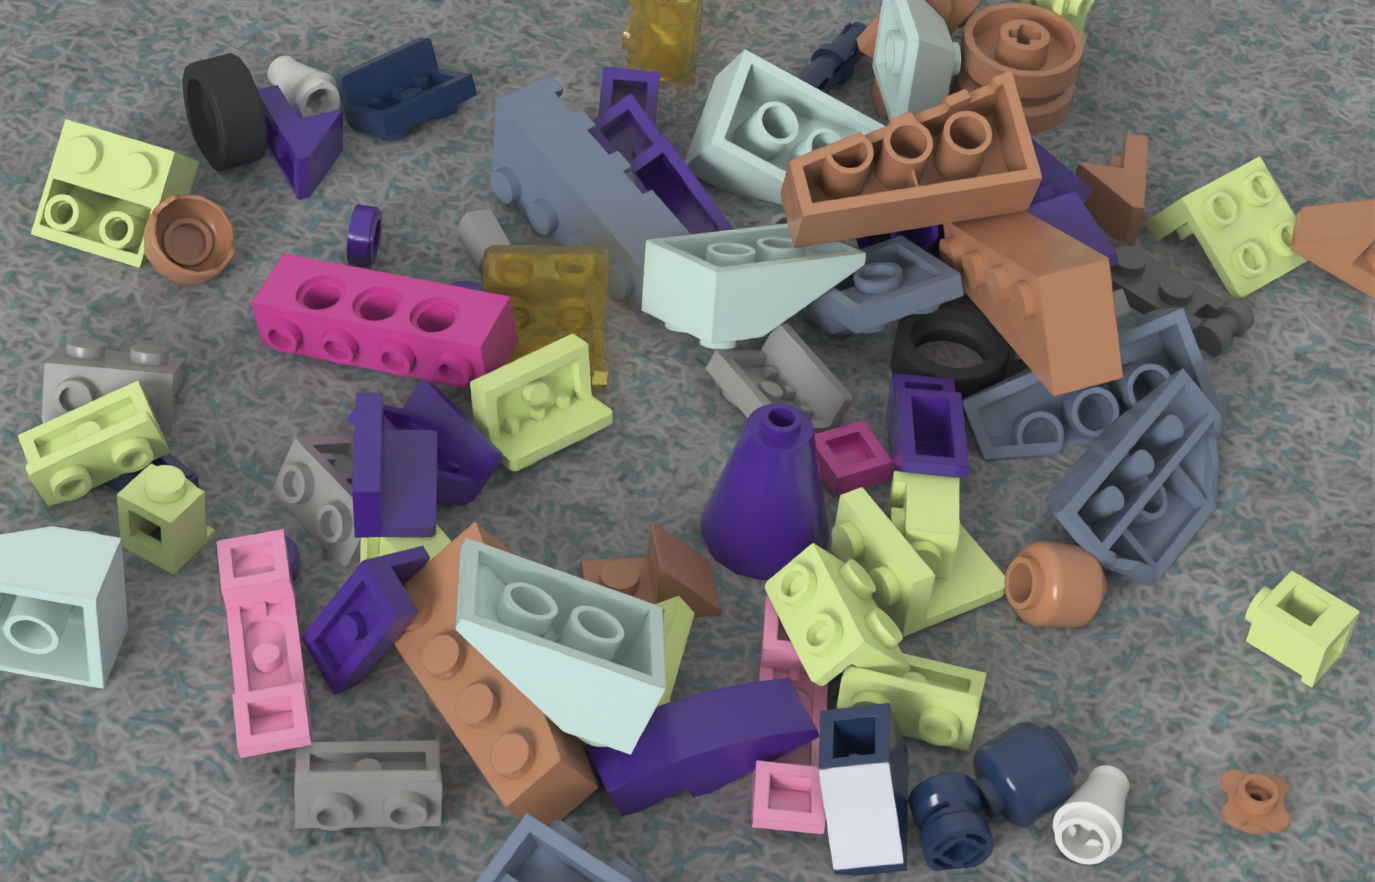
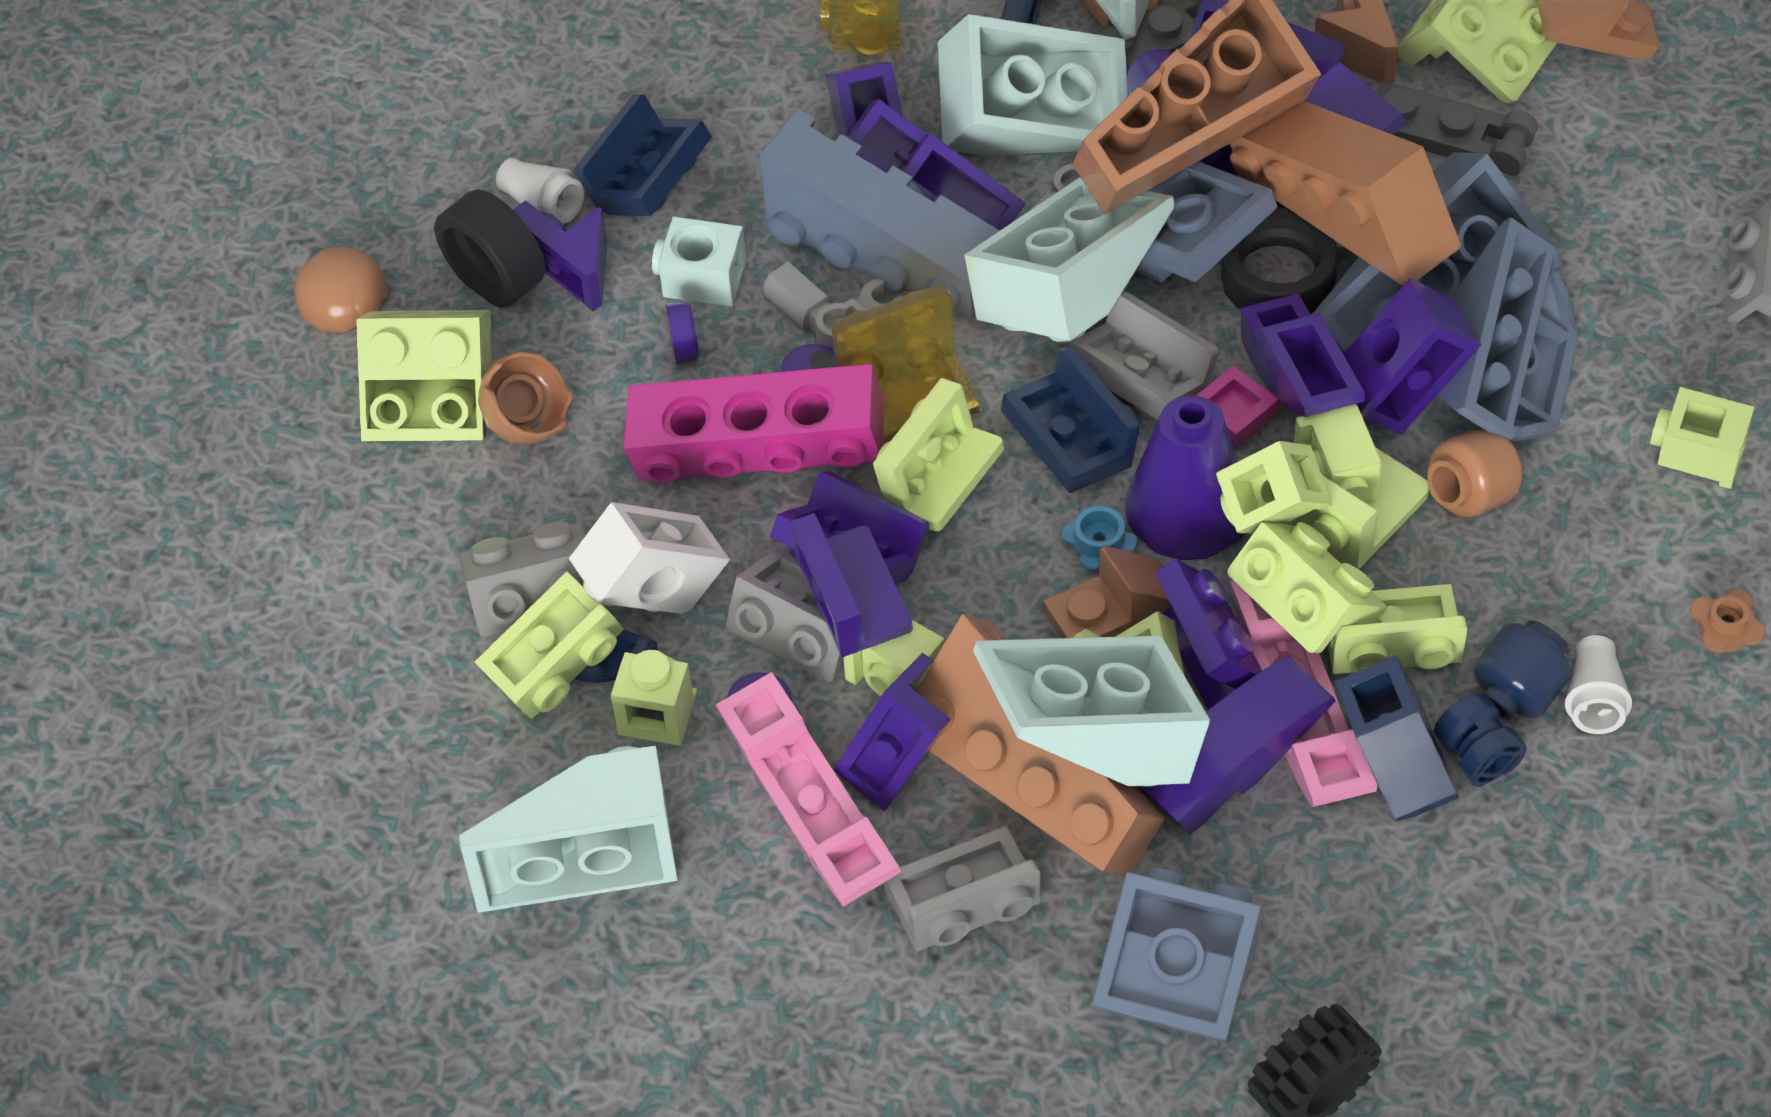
camera: 10 degrees left, 10 degrees up
none -> nougat hair [294,246,390,333]
none -> white brick [568,502,730,614]
none -> light aqua brick [652,217,747,307]
none -> dark blue bracket [1001,346,1139,493]
none -> dark azure plate [1062,505,1137,572]
none -> dark purple bracket [1156,558,1262,710]
none -> yellowish green brick [1216,441,1332,534]
none -> dark purple brick [1343,278,1481,435]

